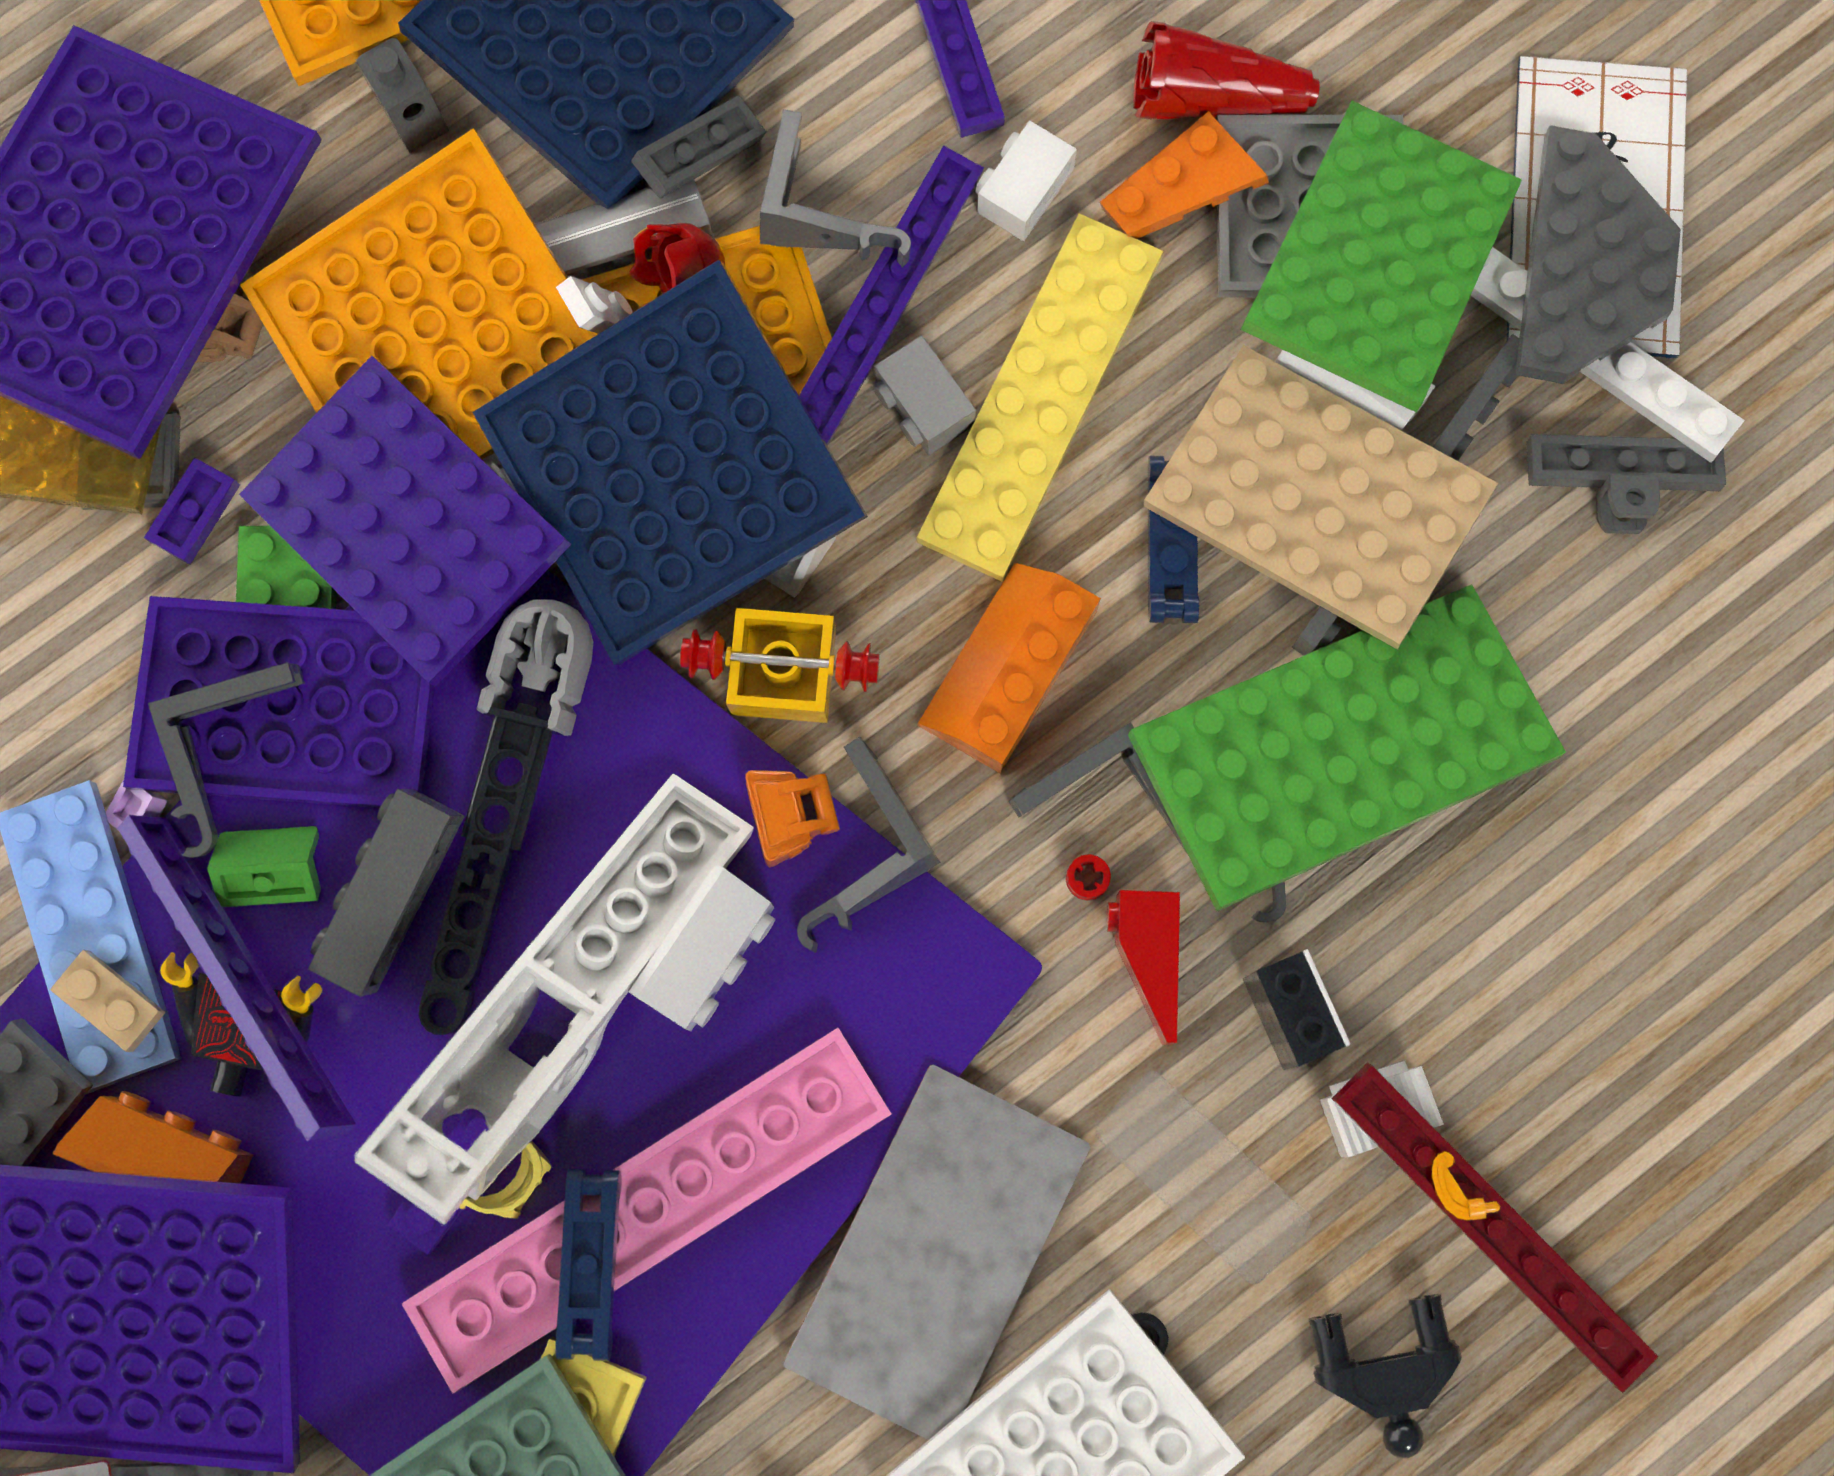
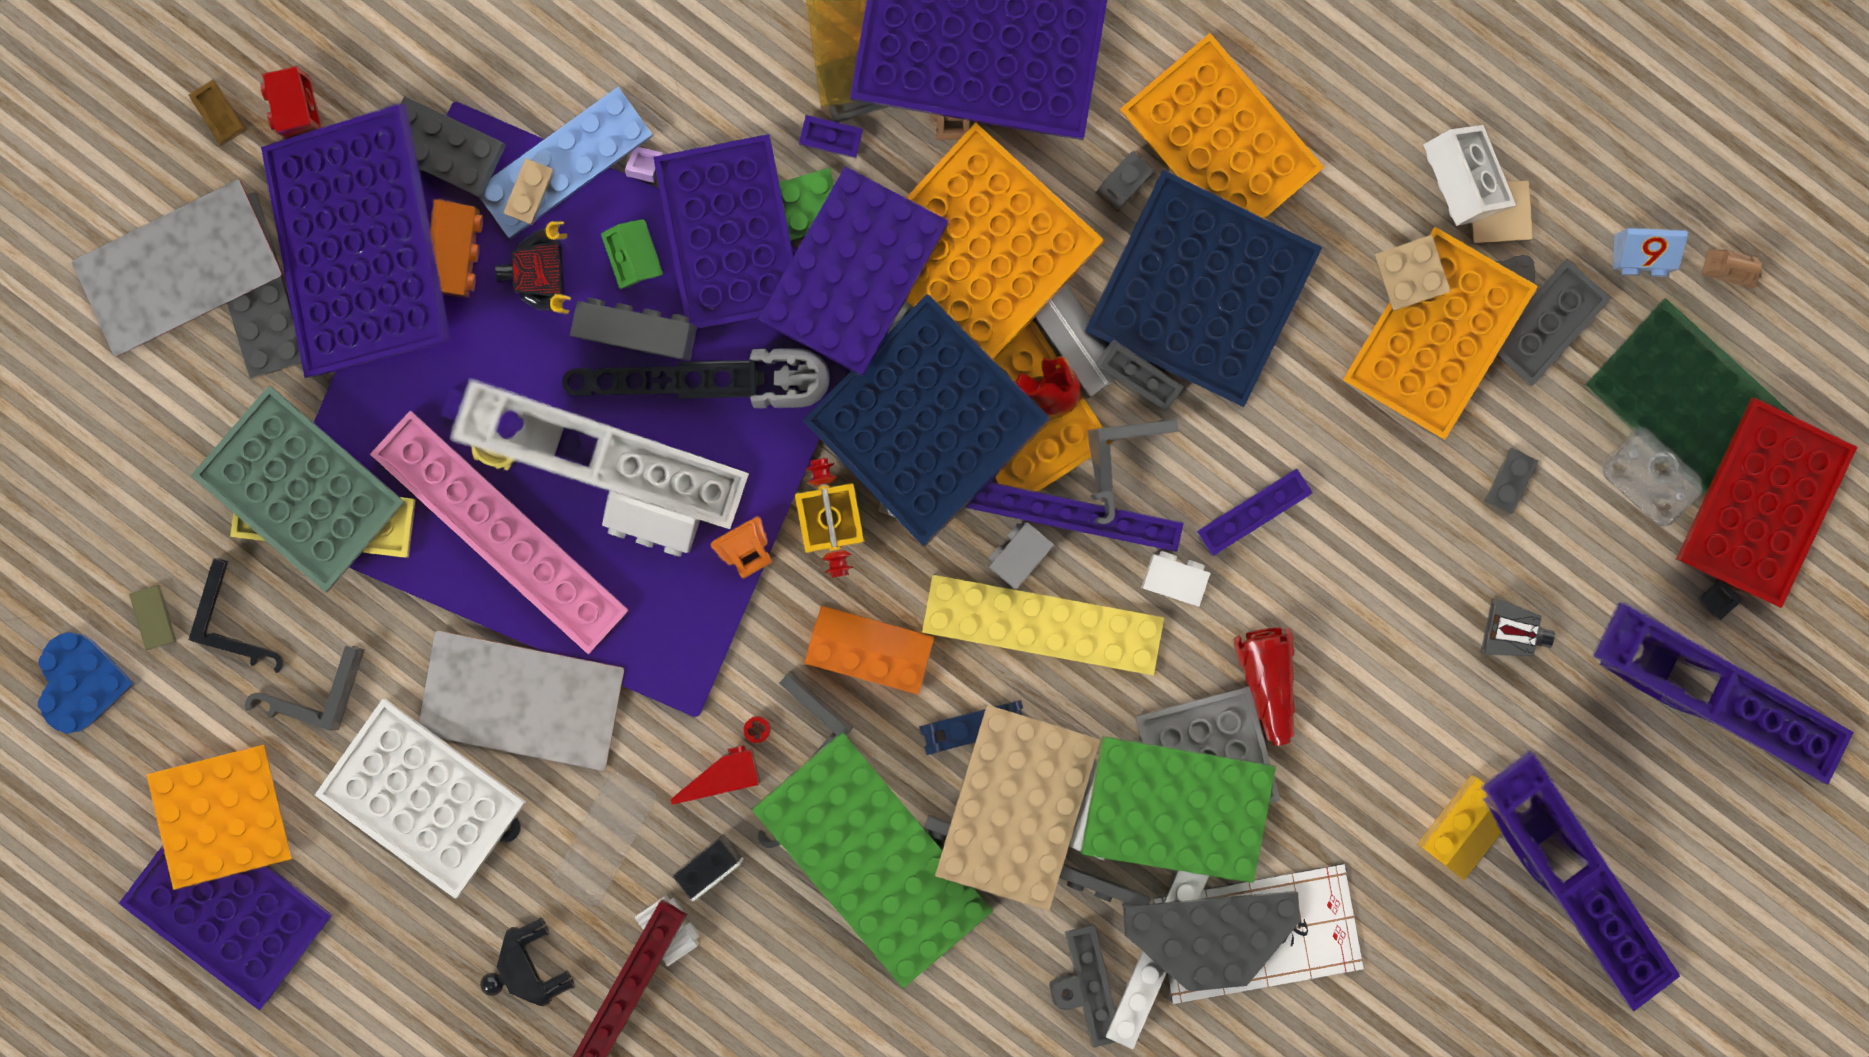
camera: 75 degrees right, 10 degrees up
dark purple plate [118,815,357,1141] -> none
dark grey hinge [148,663,305,857] -> none
dark blue plate [555,1168,622,1361] -> none
white plate [556,276,633,334] -> none
dark grey hinge [797,737,941,953] -> none
orange wing [1099,111,1269,239] -> none
light orange piece [1432,1152,1500,1221] -> none

